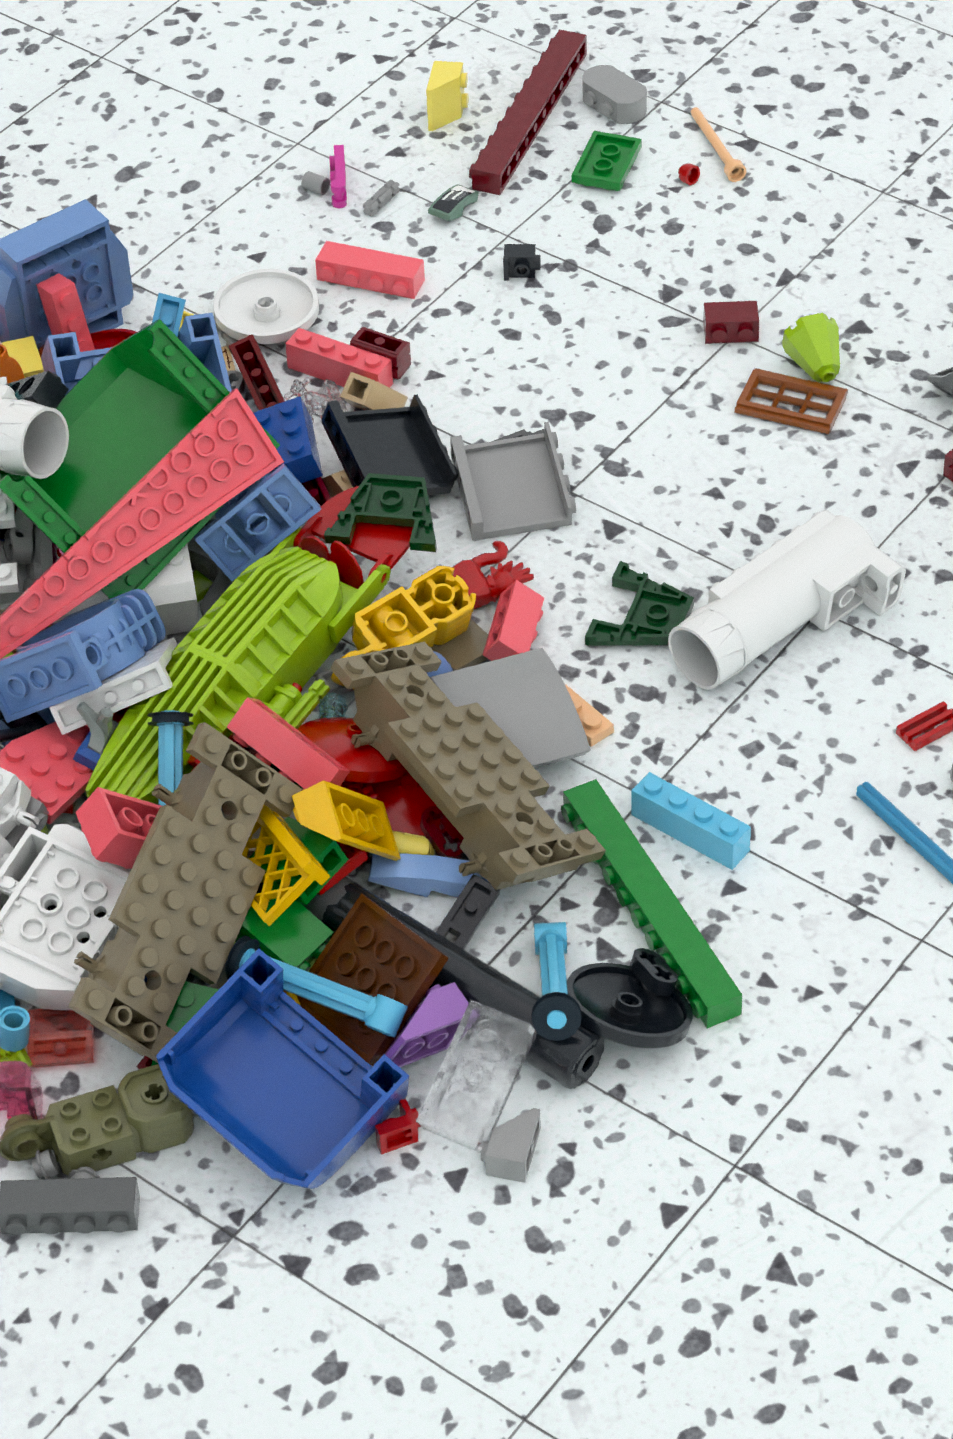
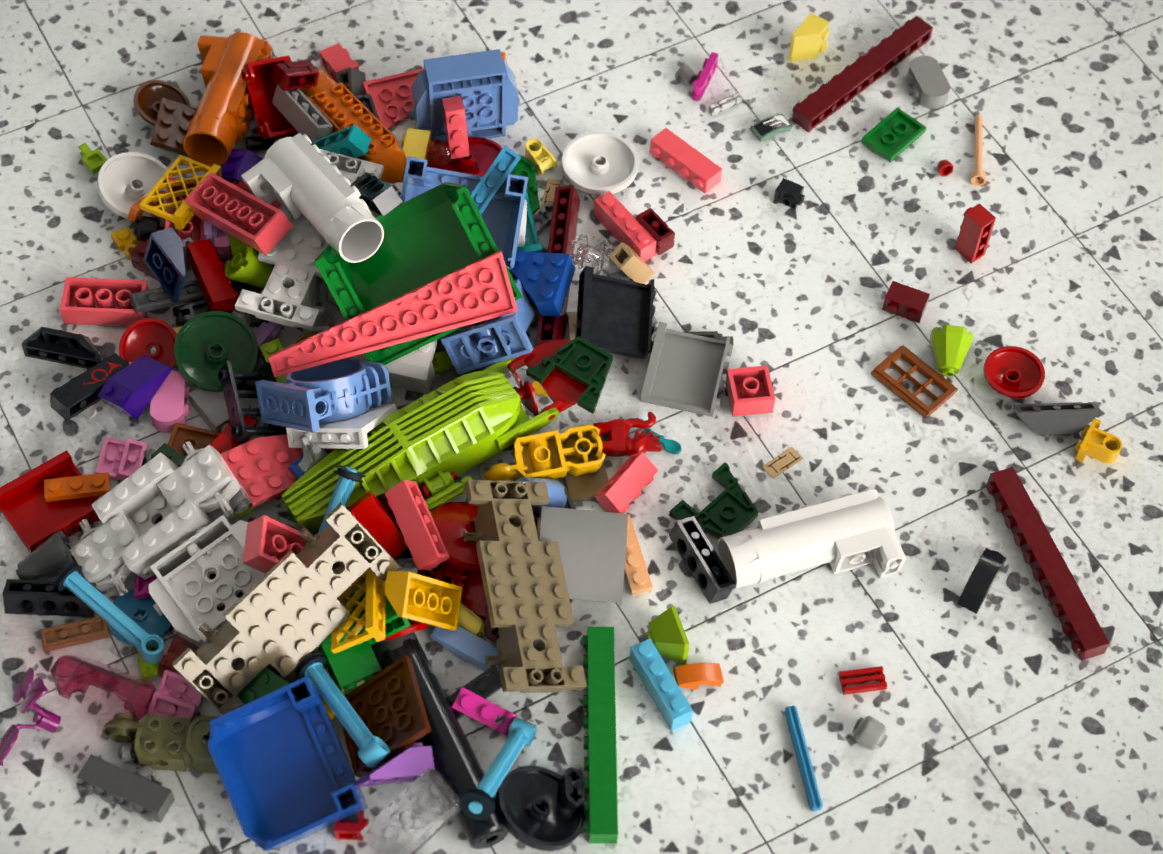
camera: 20 degrees right, 10 degrees up
none -> bright pink slope [148,670,204,721]
none -> dark pink plate [451,687,518,736]
none -> teal piece [644,428,682,454]
none -> lime slope [645,606,689,665]
none -> black brick [669,516,735,604]
none -> orange slope [673,663,724,690]
none -> coral brick [725,365,775,417]
none -> tan sticker [762,447,803,478]
none -> red brick [955,203,996,264]
none -> red dish [983,346,1045,398]

